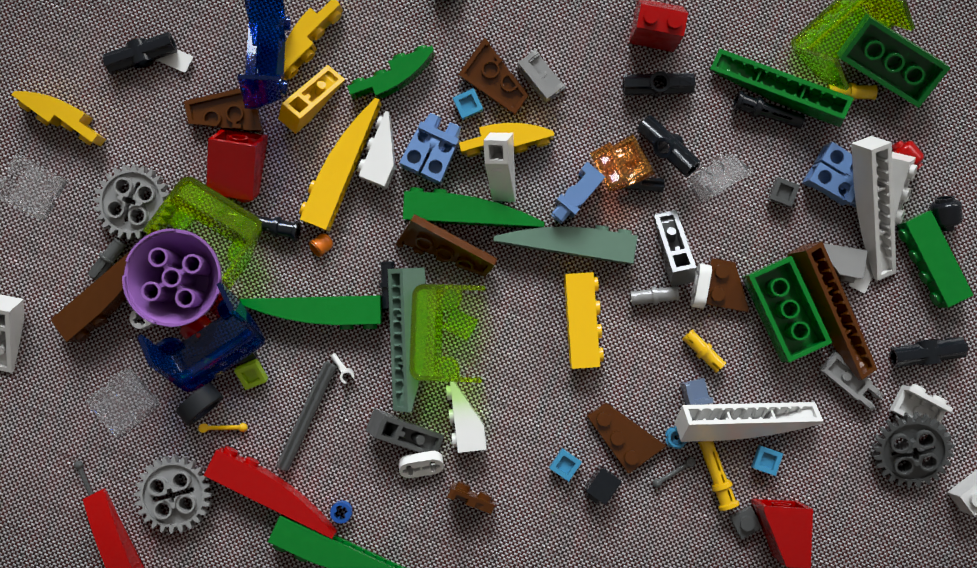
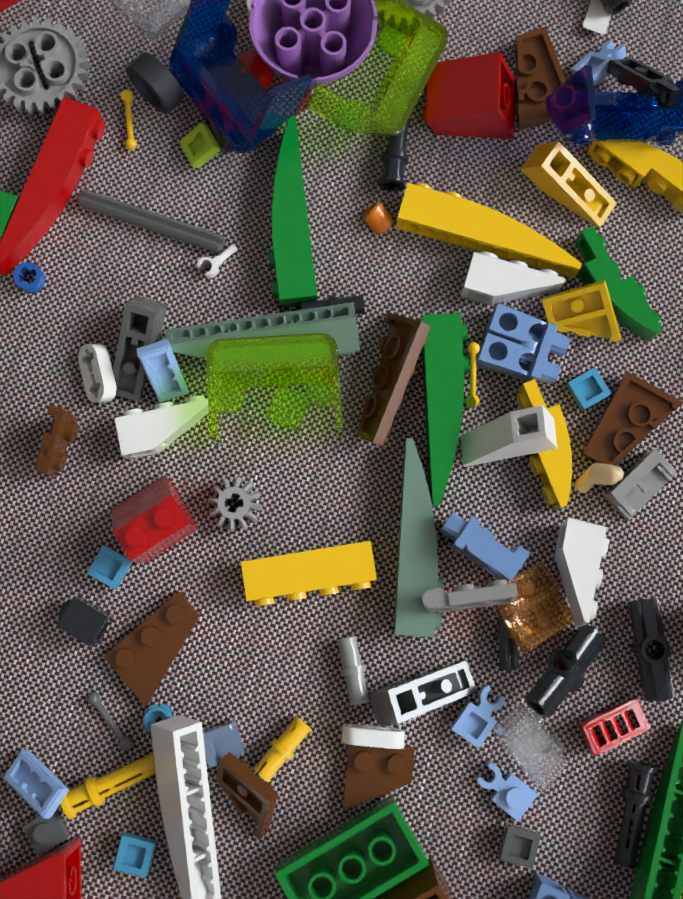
camera: 85 degrees right, 5 degrees down
none -> light blue plate [3,749,70,819]
none -> red slope [111,475,200,563]
none -> light blue plate [137,338,189,403]
none -> light grey gear [207,477,263,532]
none -> reddish brown wing [216,752,279,840]
none -> light grey hinge [421,579,518,613]
none -> light blue plate [450,685,505,749]
none -> yellow hinge [466,342,480,408]
none -> light blue plate [475,761,538,821]
none -> yellow wing [542,280,621,342]
none -> white slope [554,518,609,627]
none -> light blue plate [571,40,626,86]
none -> tan arm [574,463,624,493]
none -> slope [576,697,650,756]
none -> black hinge [606,58,683,110]

